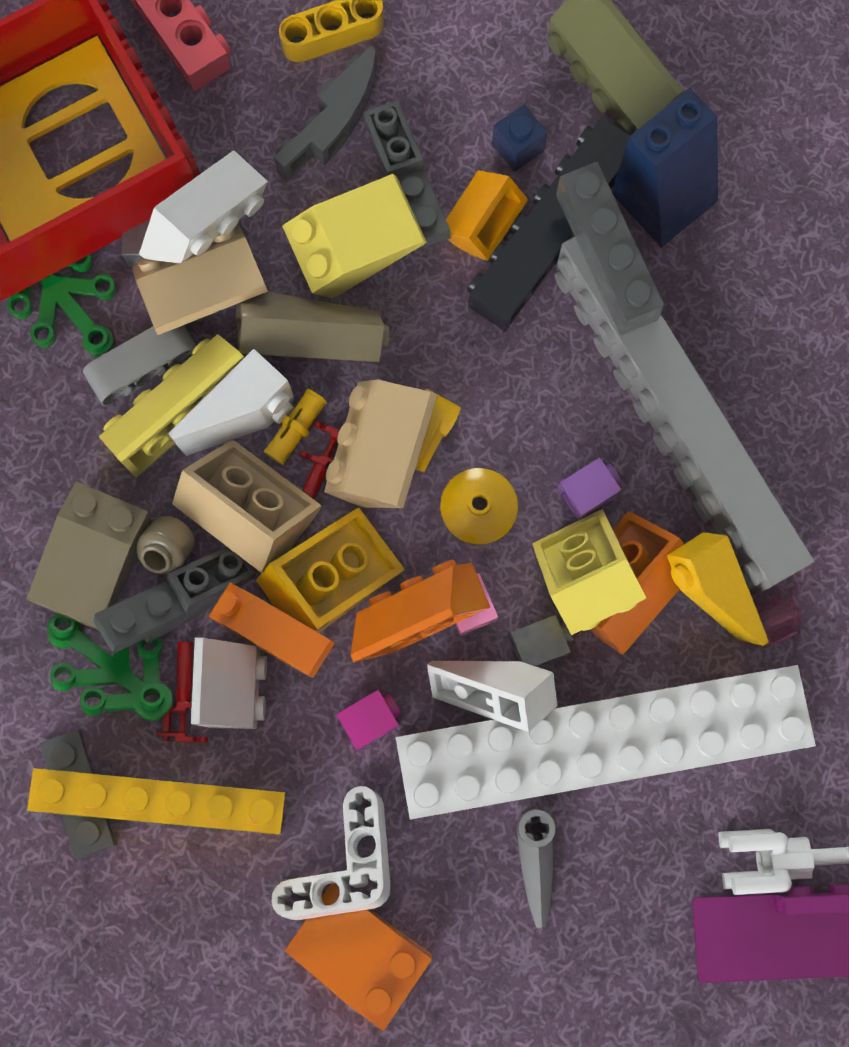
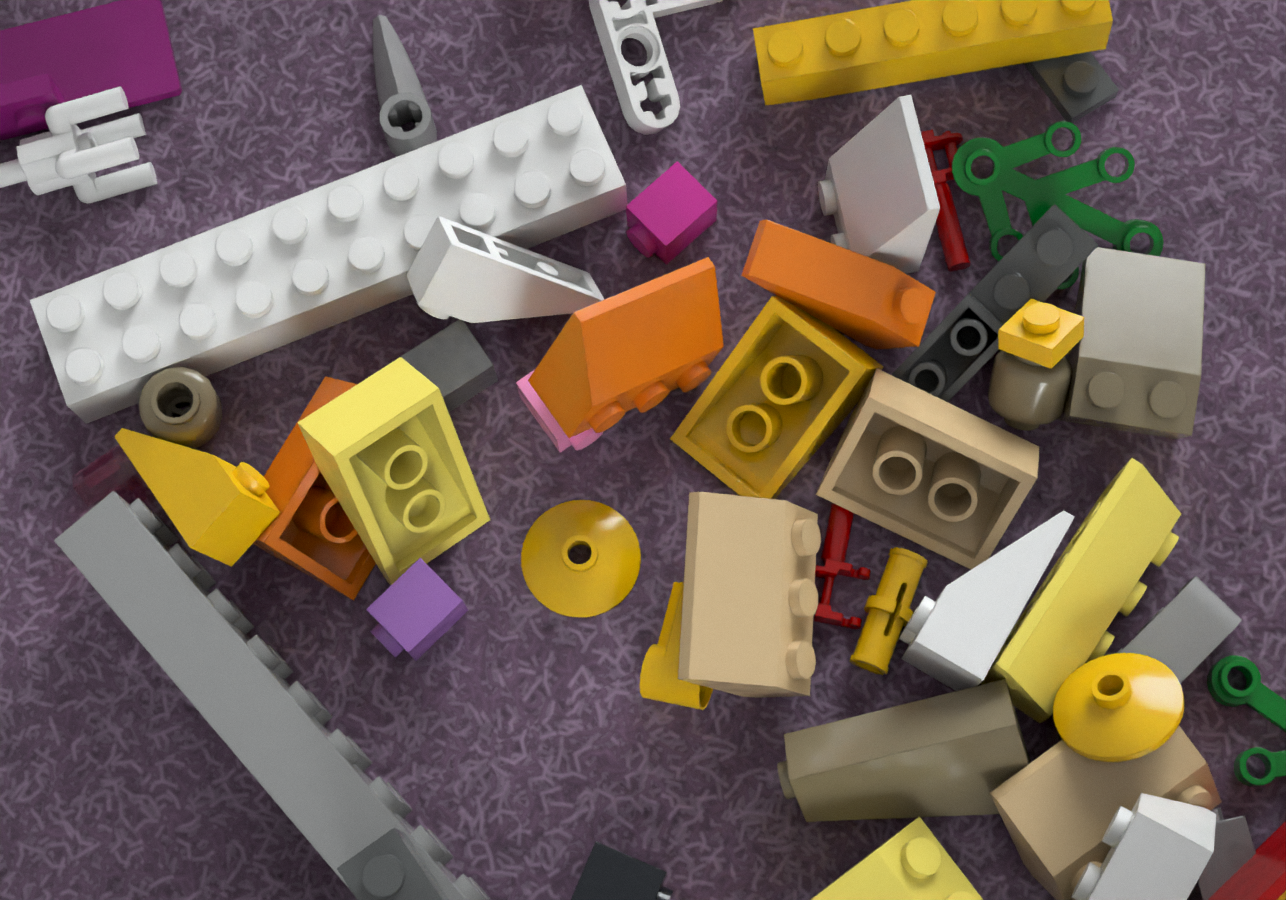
camera: 170 degrees right, 5 degrees down
none -> dark tan head [138,367,223,449]
none -> yellow plate [998,298,1084,369]
none -> yellow dish [1053,653,1184,762]

